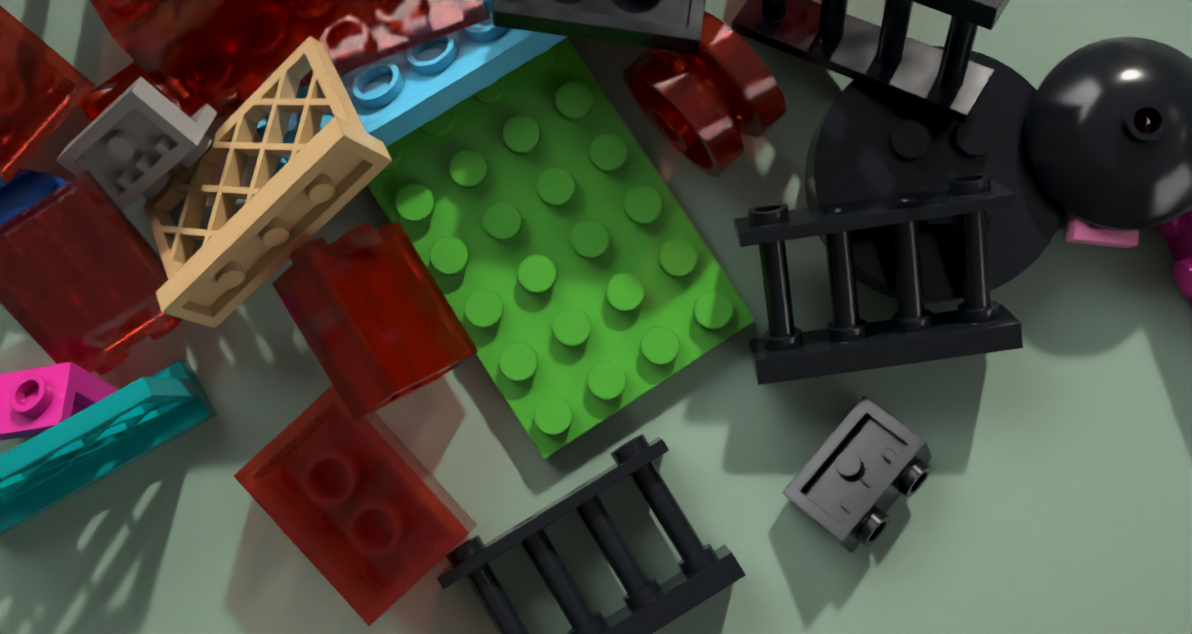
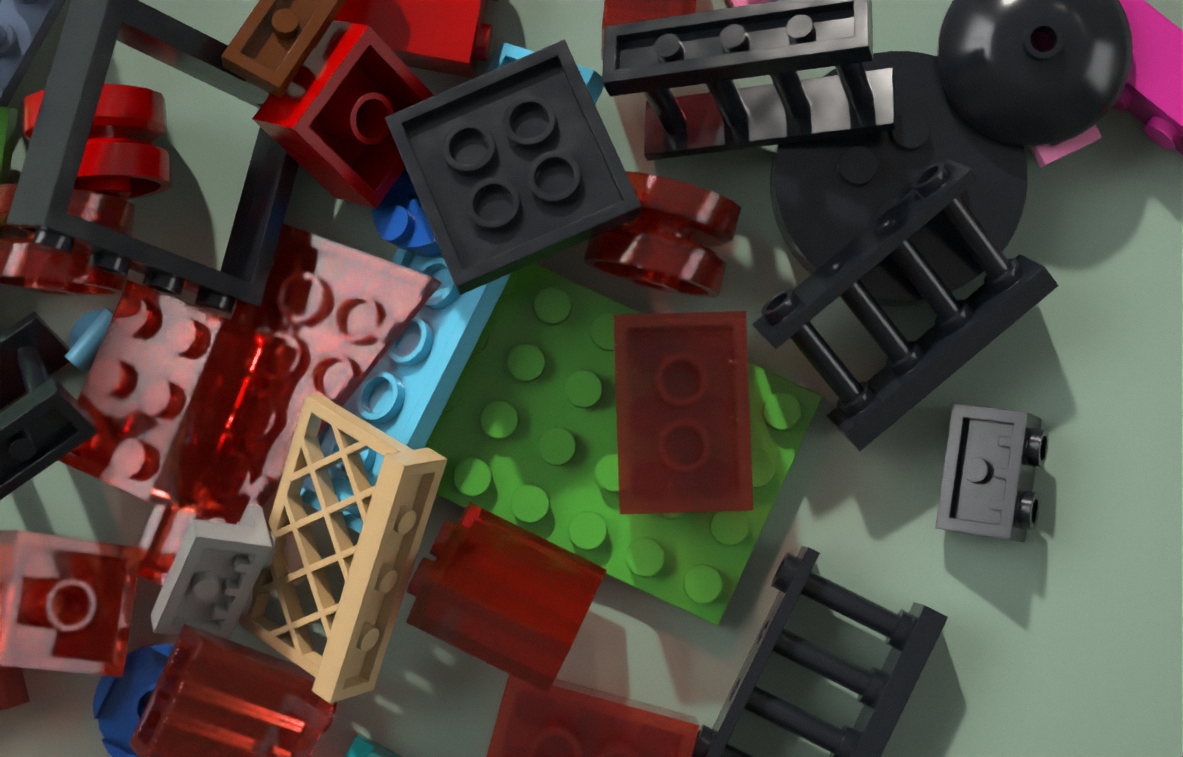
camera: 25 degrees left, 0 degrees up
none -> clear red brick [613,311,753,514]

